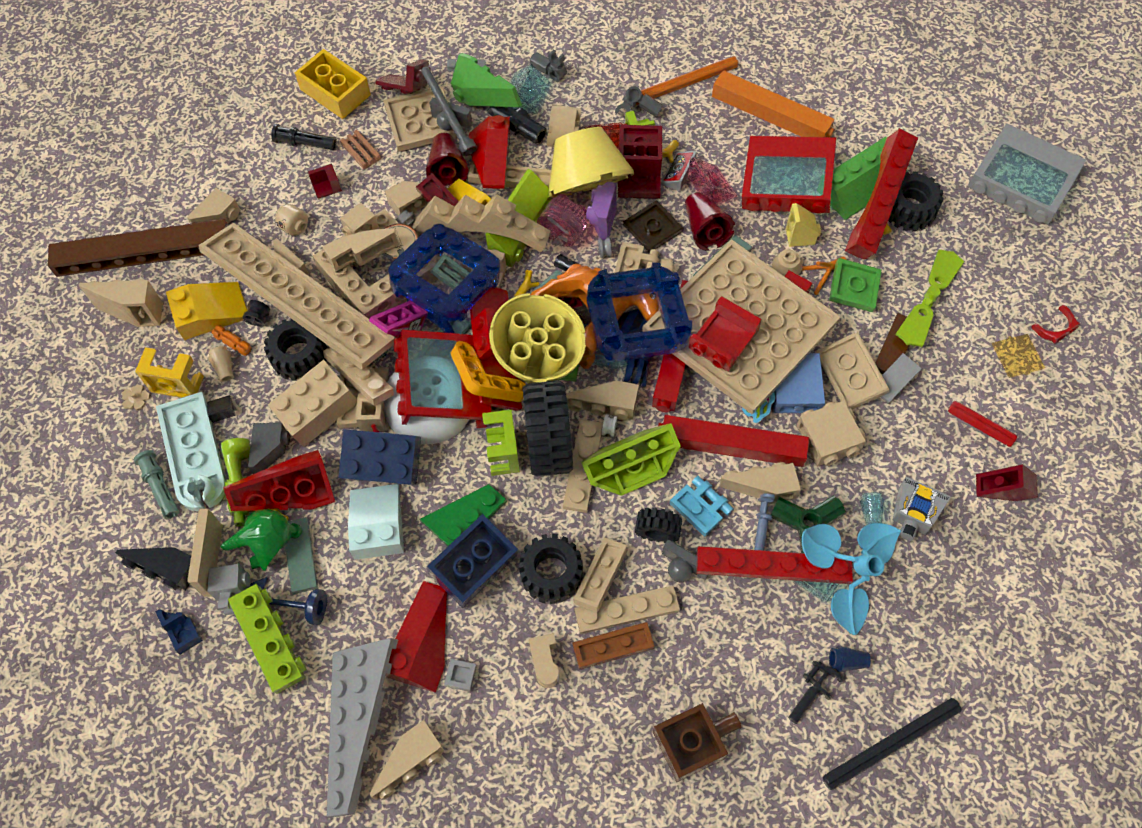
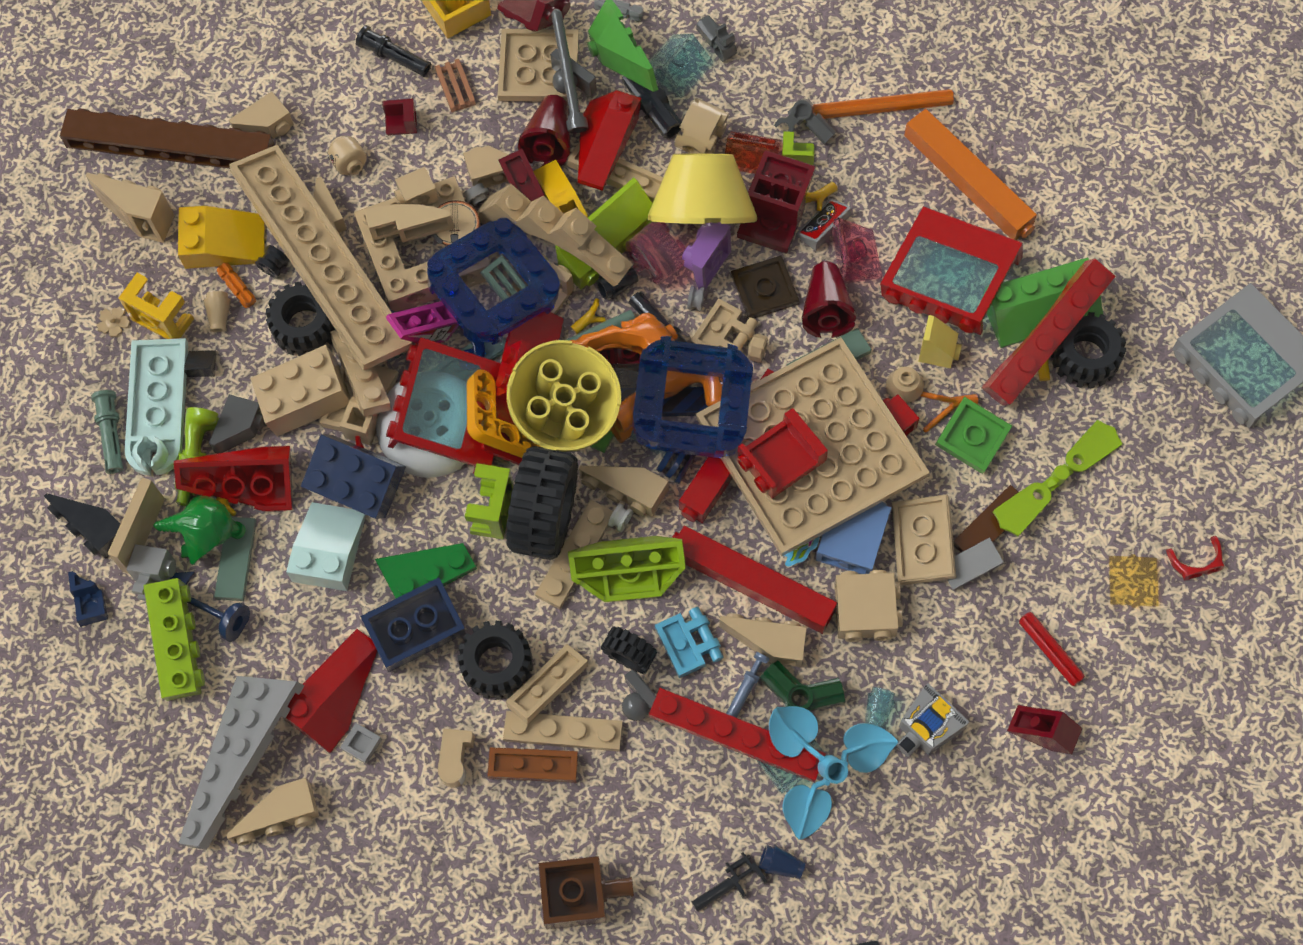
camera: 20 degrees right, 5 degrees up
none -> black cone [596,267,638,300]

